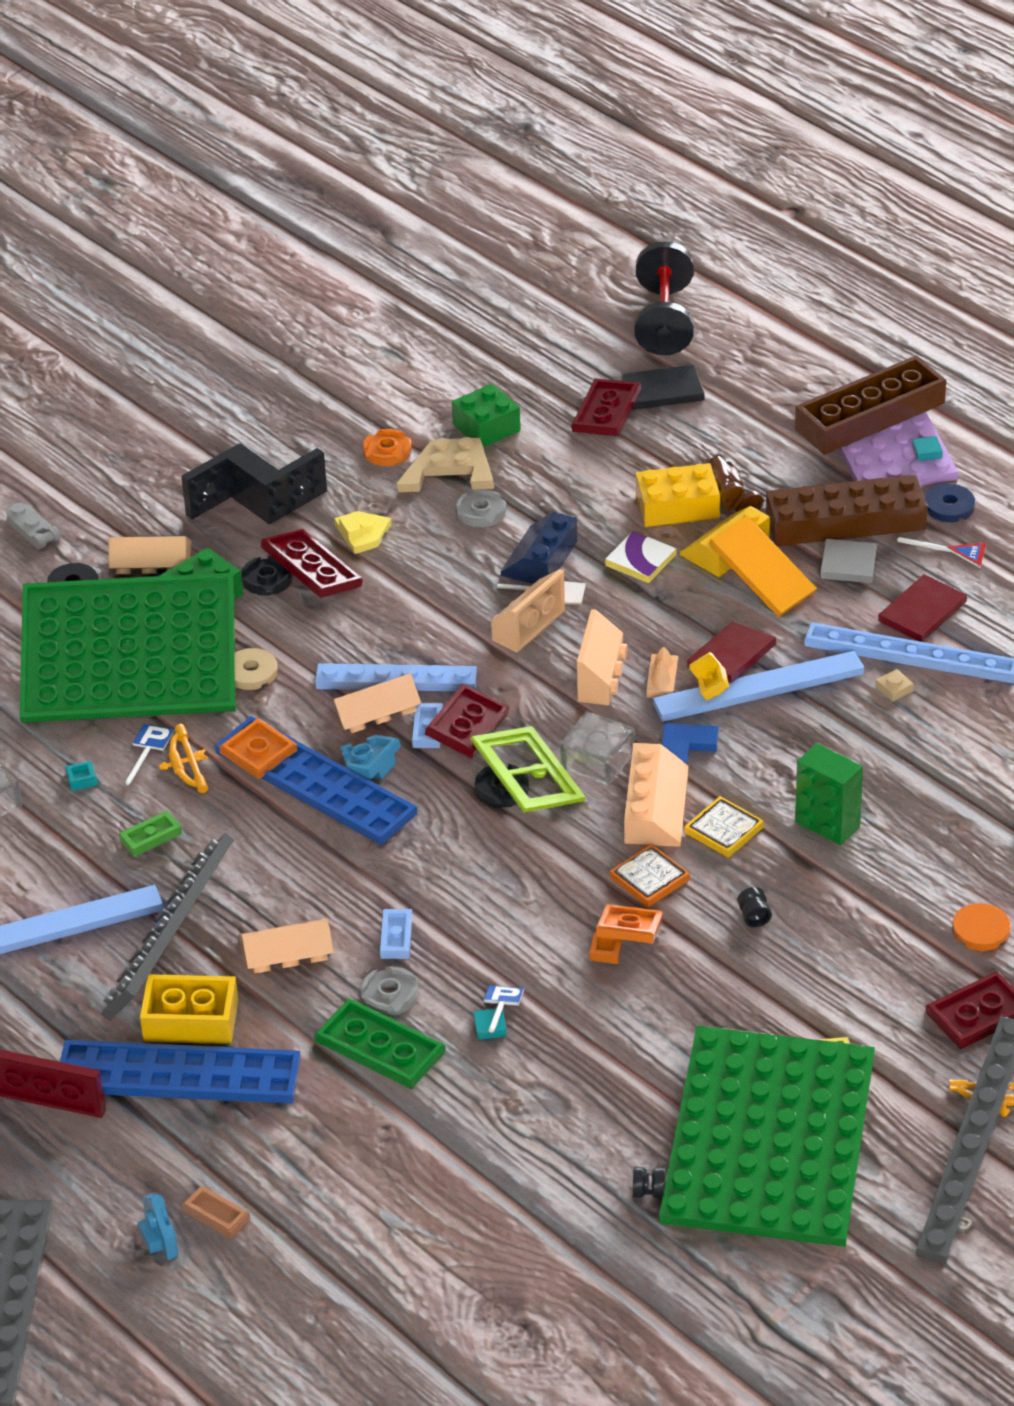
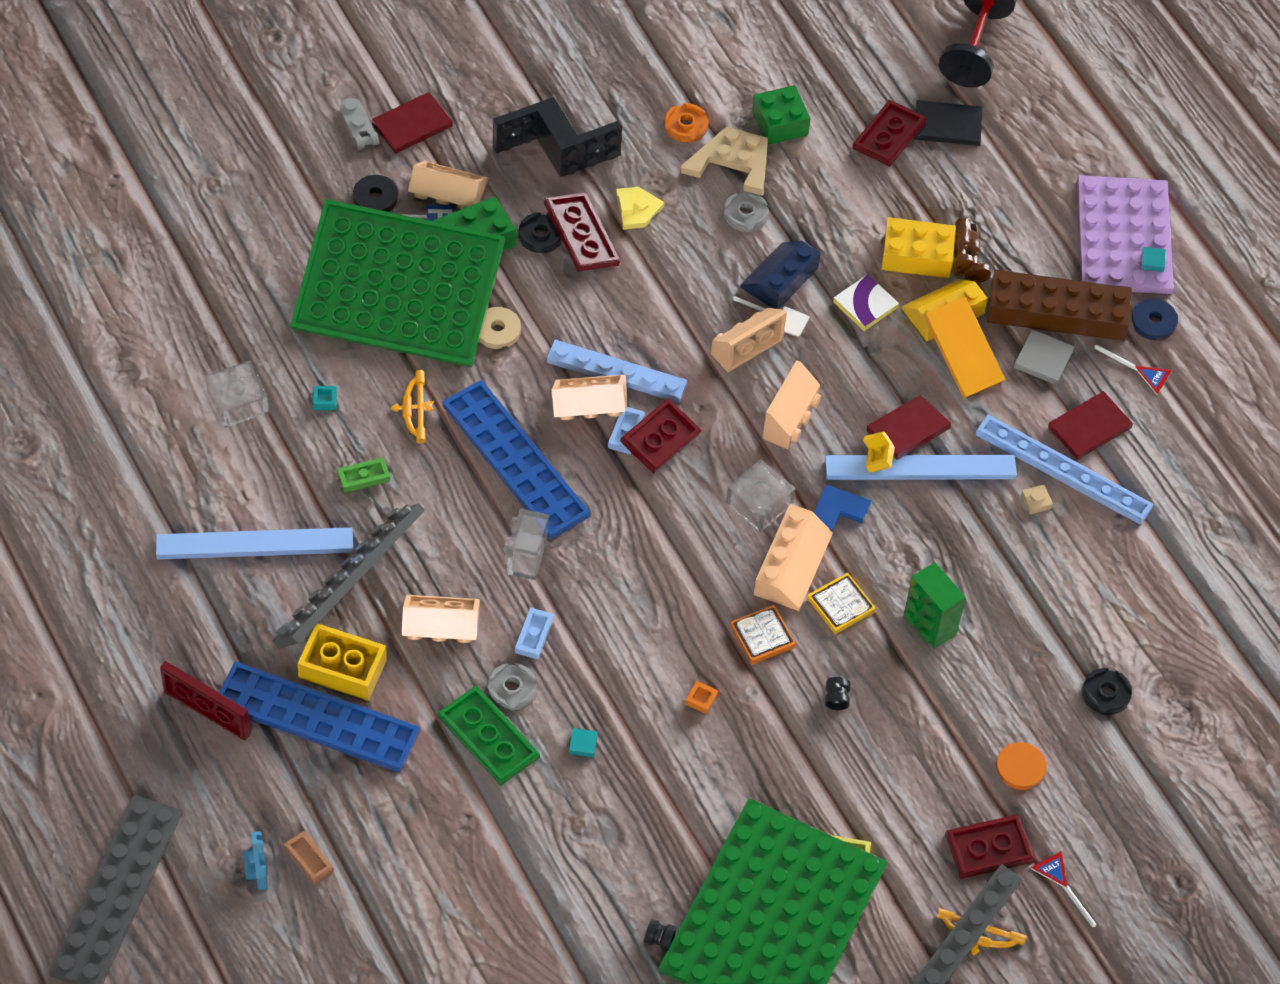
camera: 10 degrees right, 15 degrees up
piece [125,724,174,785] -> none
orange tile [219,718,297,779] -> none
dark azure plate [340,735,401,780] -> none
lime door [470,726,586,813] -> none
black tile [474,764,529,808] -> none
piece [484,985,524,1033] -> none
orange tile [596,904,663,944] -> none
light nougat tile [647,647,678,698] -> none
reddish brown brick [795,355,946,455] -> none
none -> dark red tile [372,92,453,154]
none -> clear brick [504,508,549,581]

